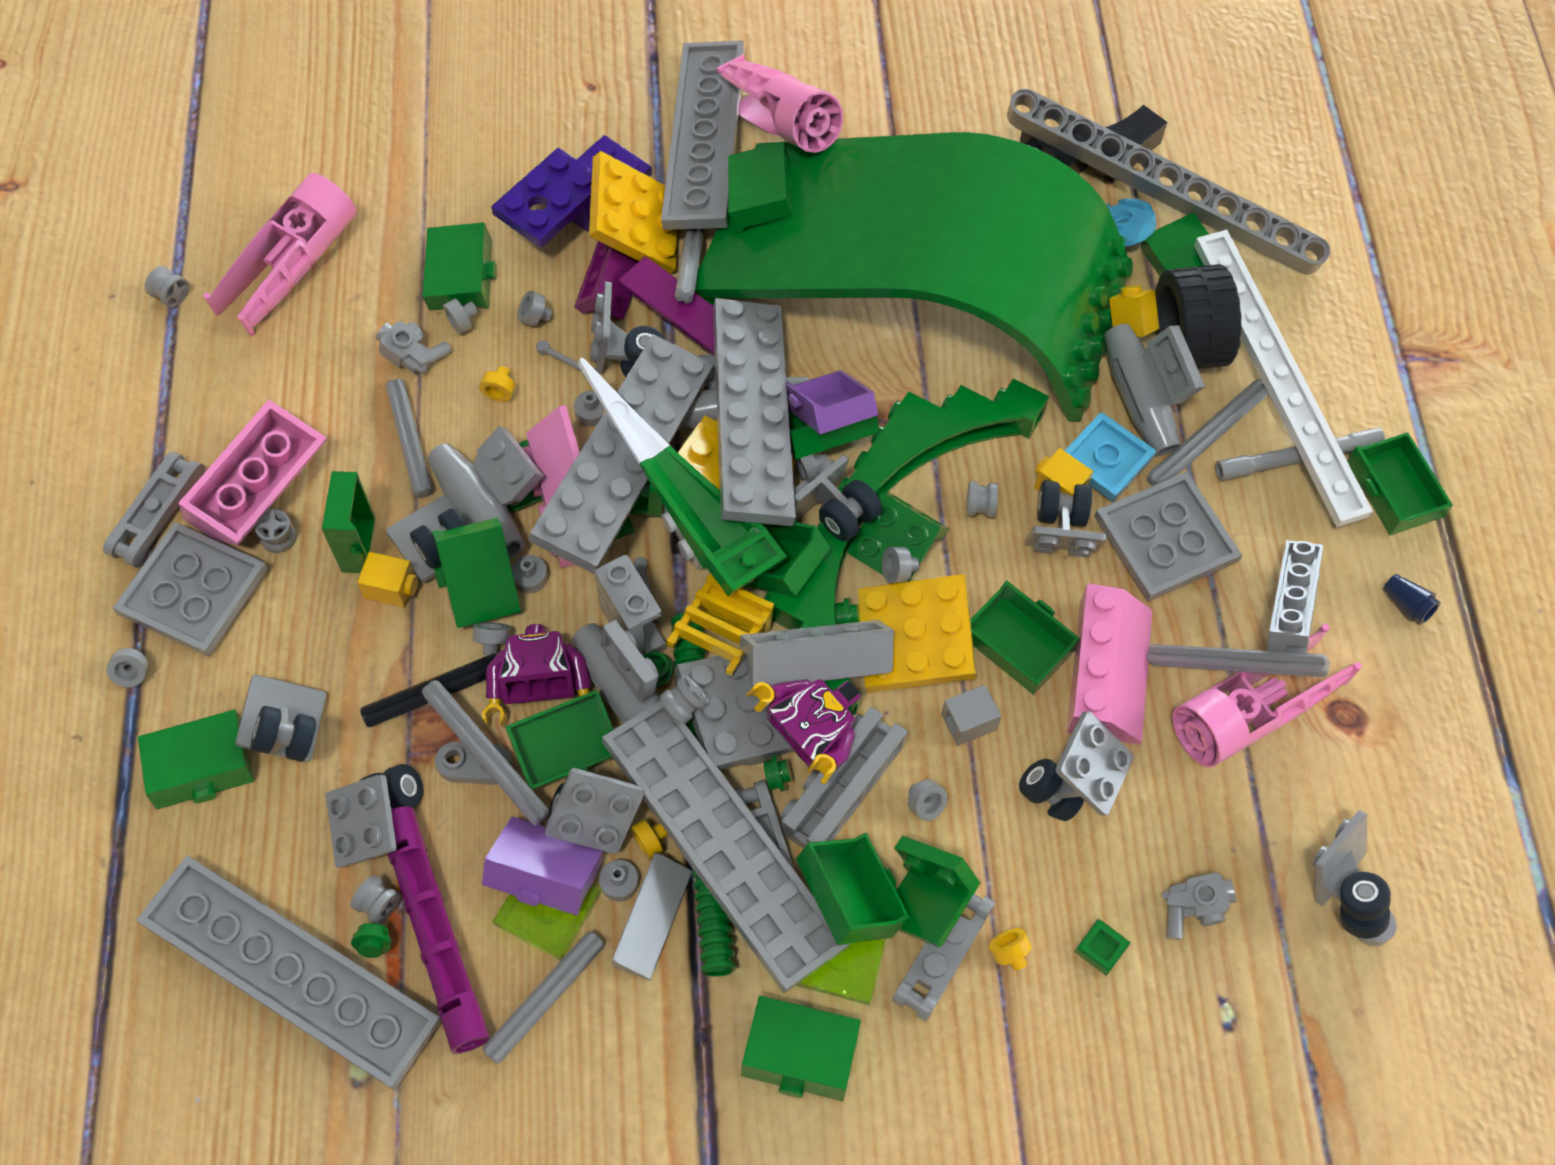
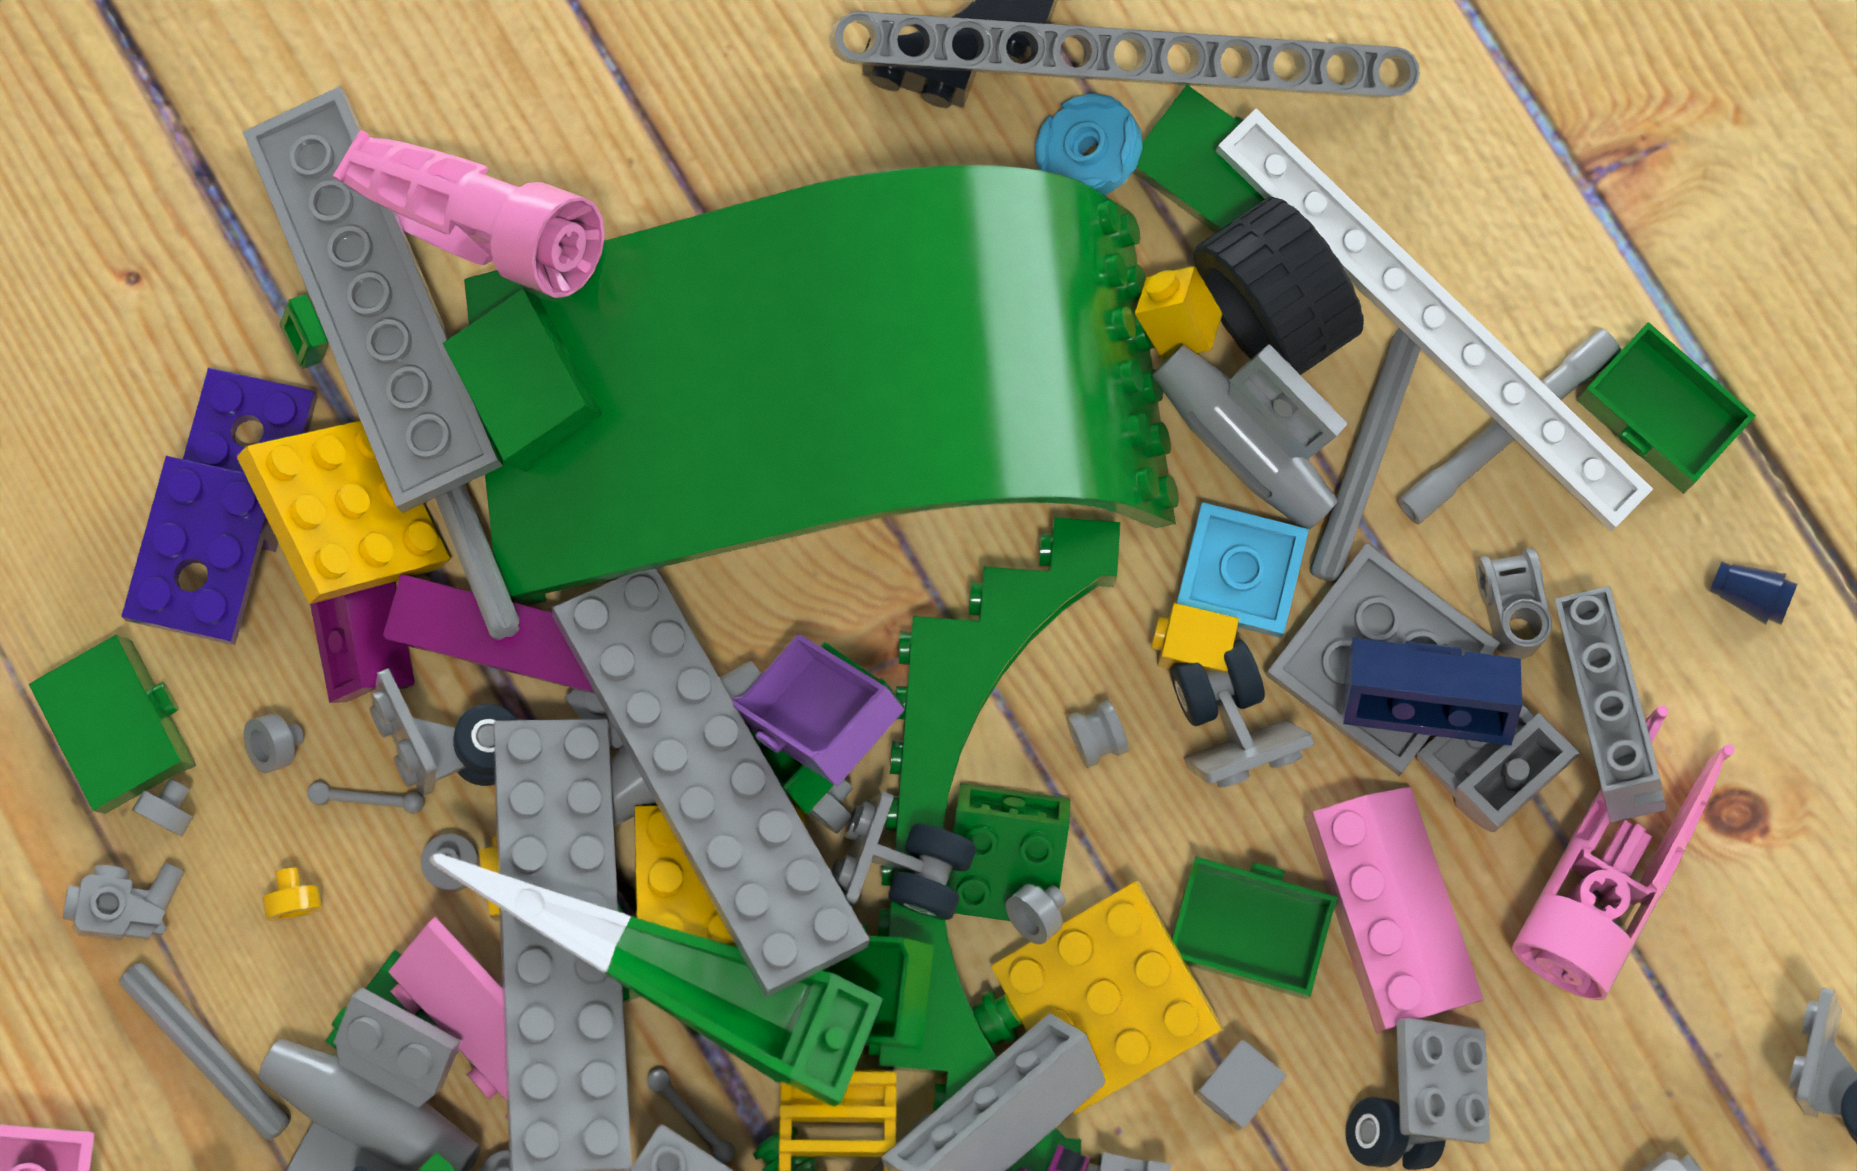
camera: 30 degrees left, 15 degrees up
light grey axle [1147,644,1330,677] -> none
none -> green tile [280,294,329,369]
none -> dark blue piece [1343,637,1522,746]
none -> light grey brick [1417,704,1579,832]
none -> light grey piece [1476,547,1552,659]

